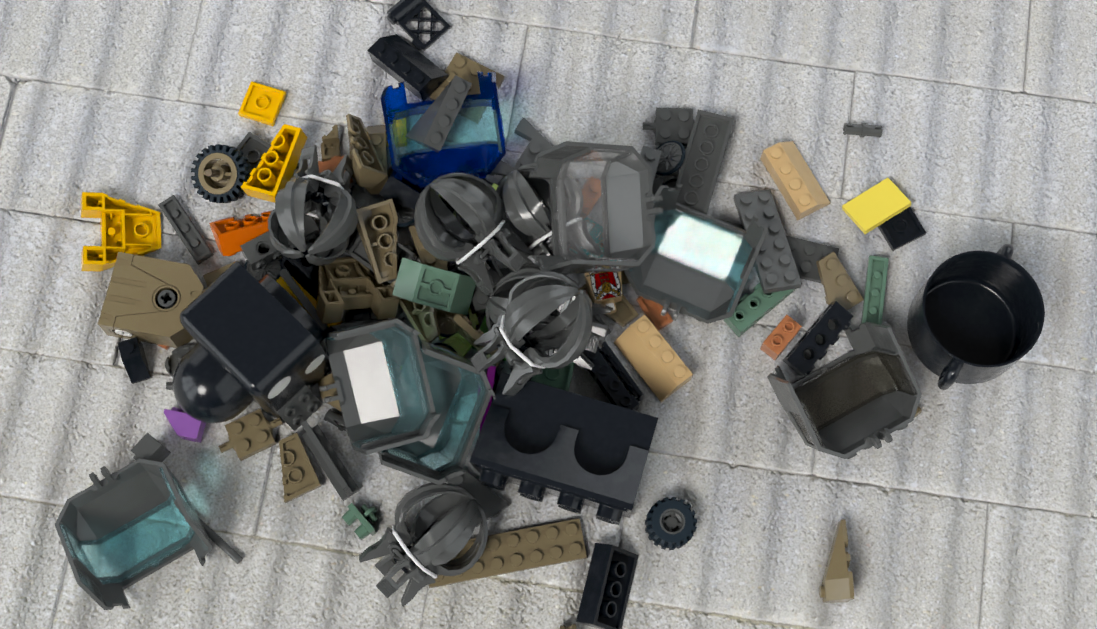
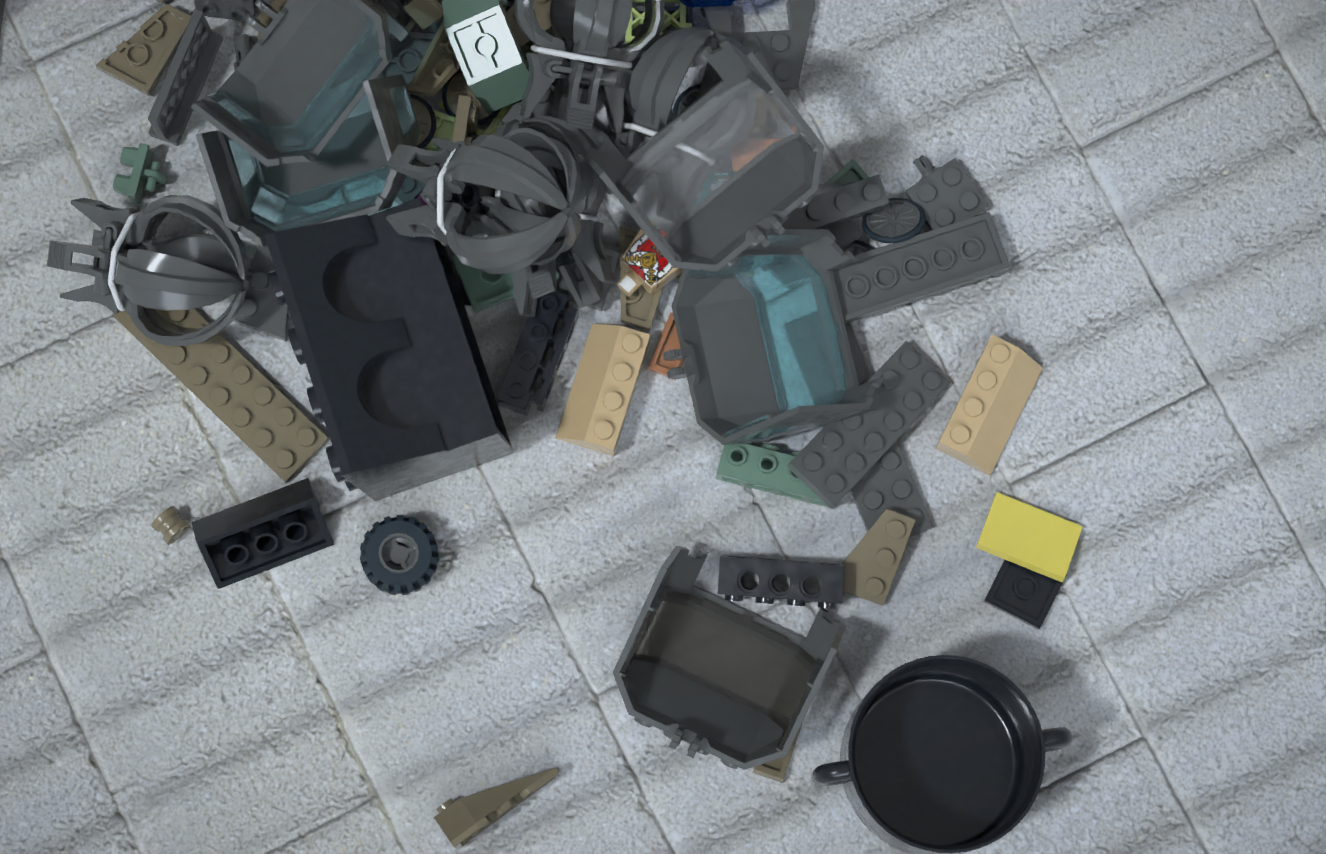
camera: 50 degrees right, 5 degrees up
nougat brick [760,315,802,360] -> none
dark grey pin [843,123,883,138] -> none
sand green plate [861,255,889,325] -> none

